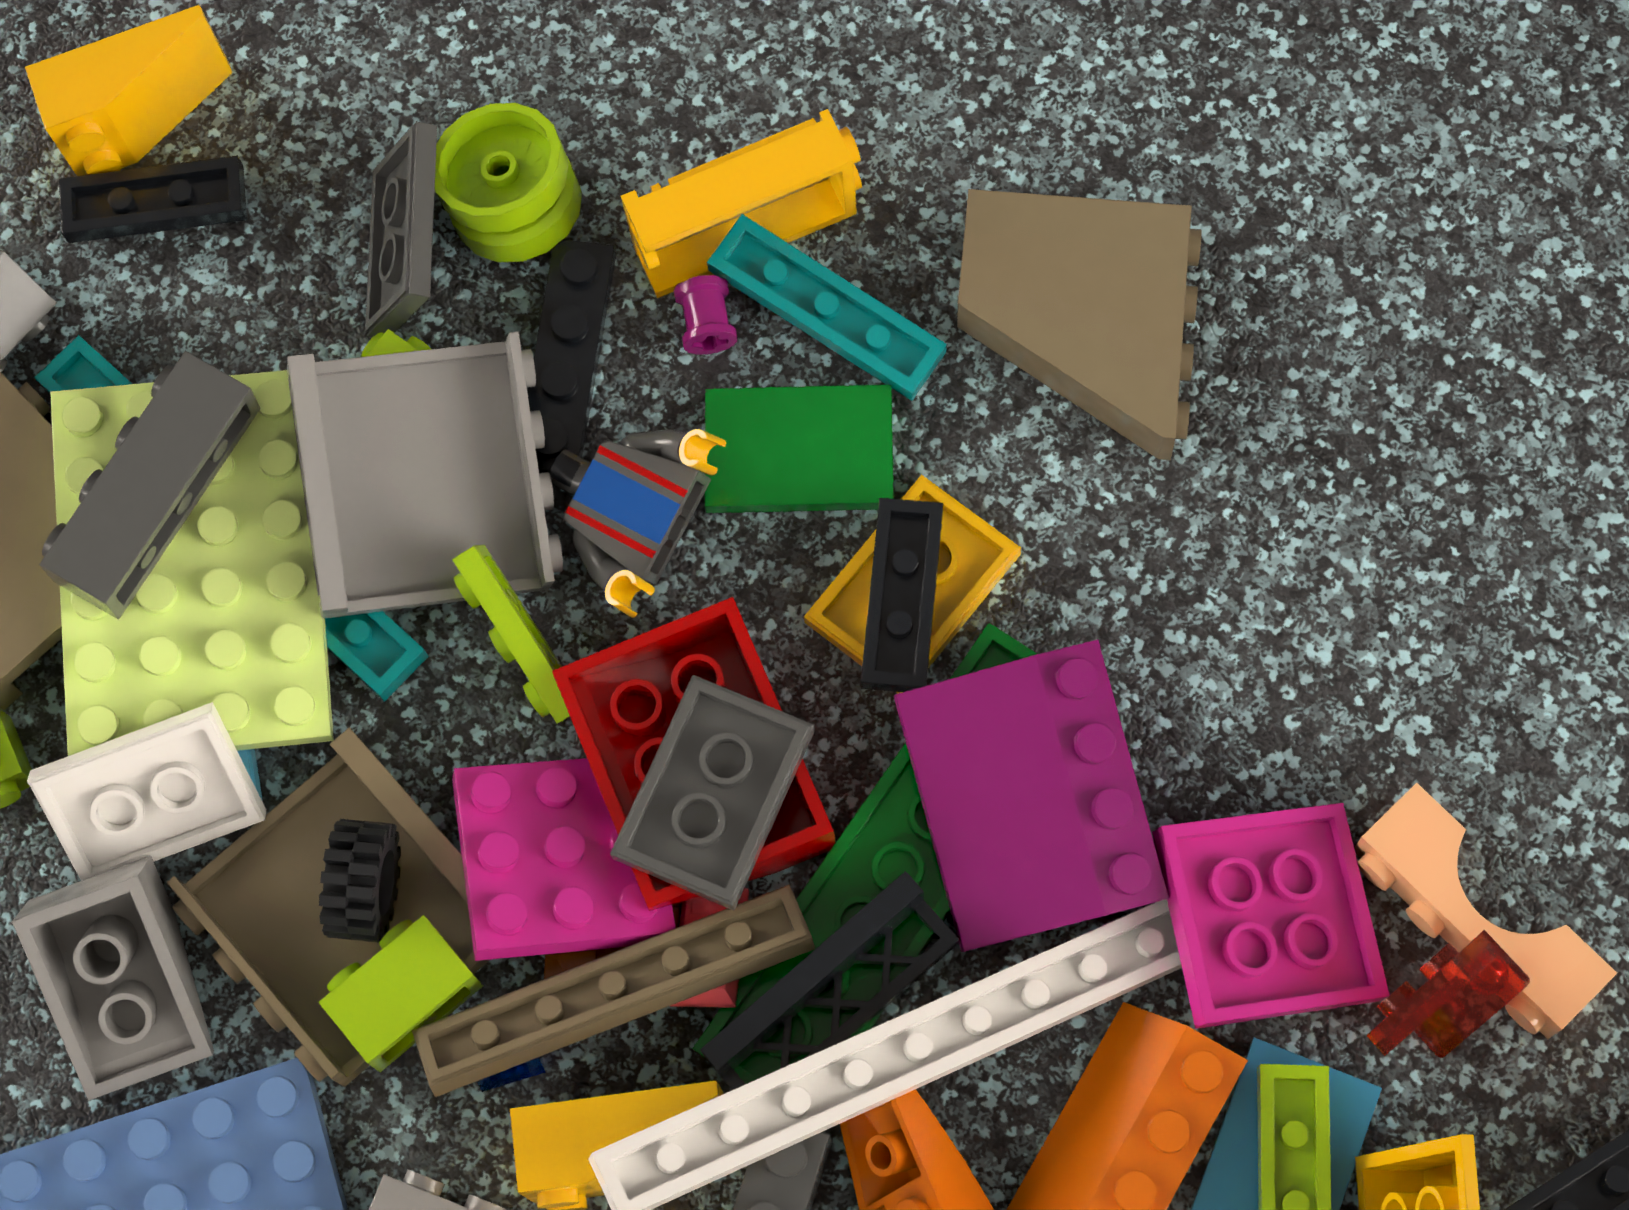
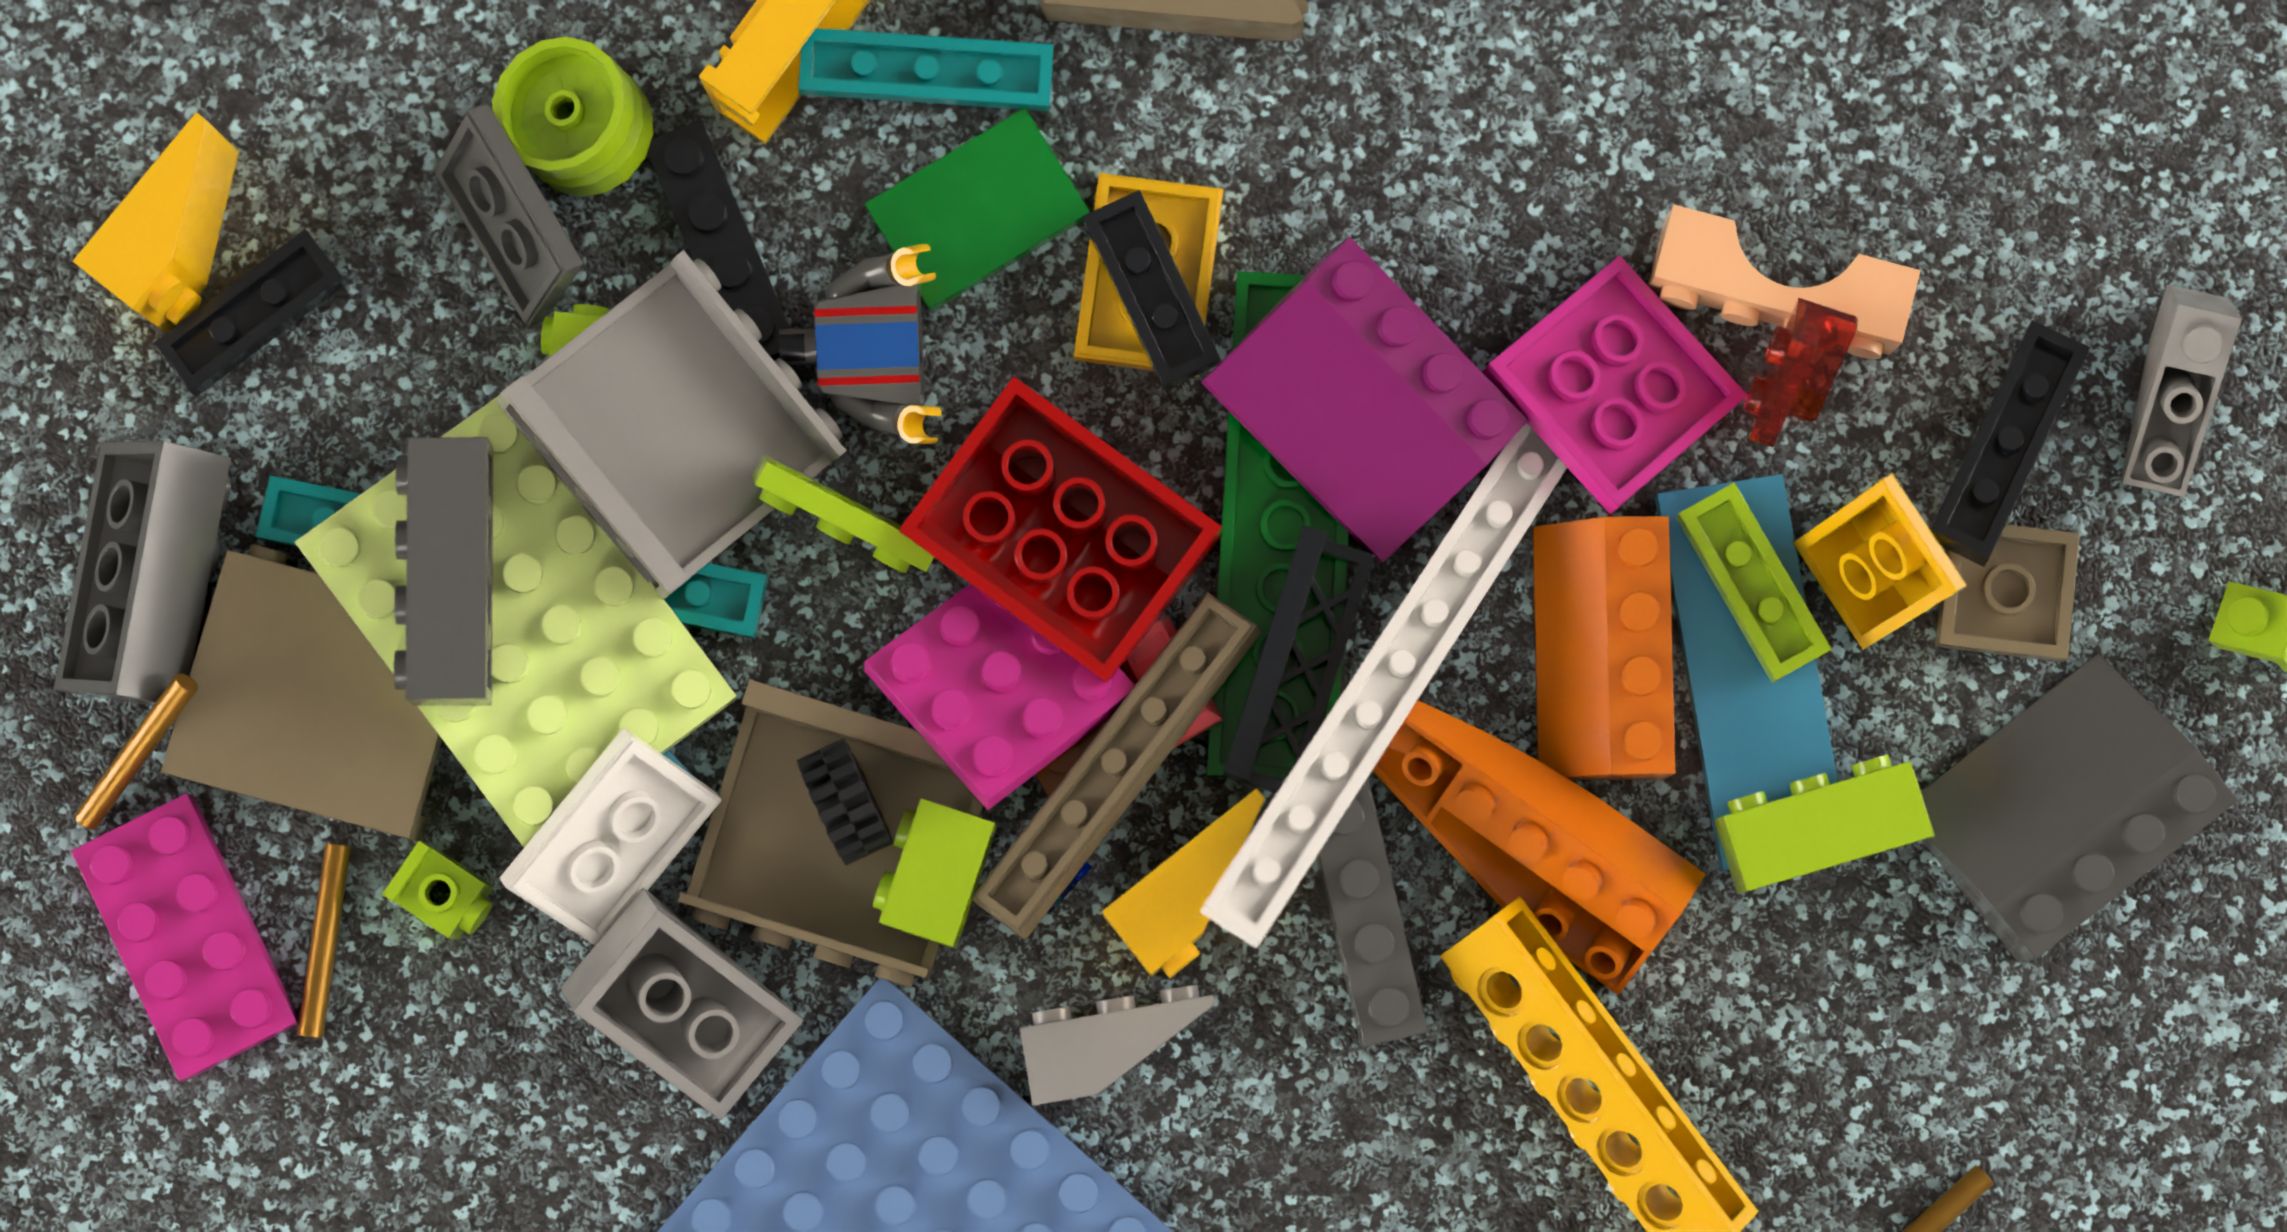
camera: 35 degrees left, 10 degrees up
dark grey tile [610,675,815,911] -> none
magenta bush [674,275,738,355] -> none

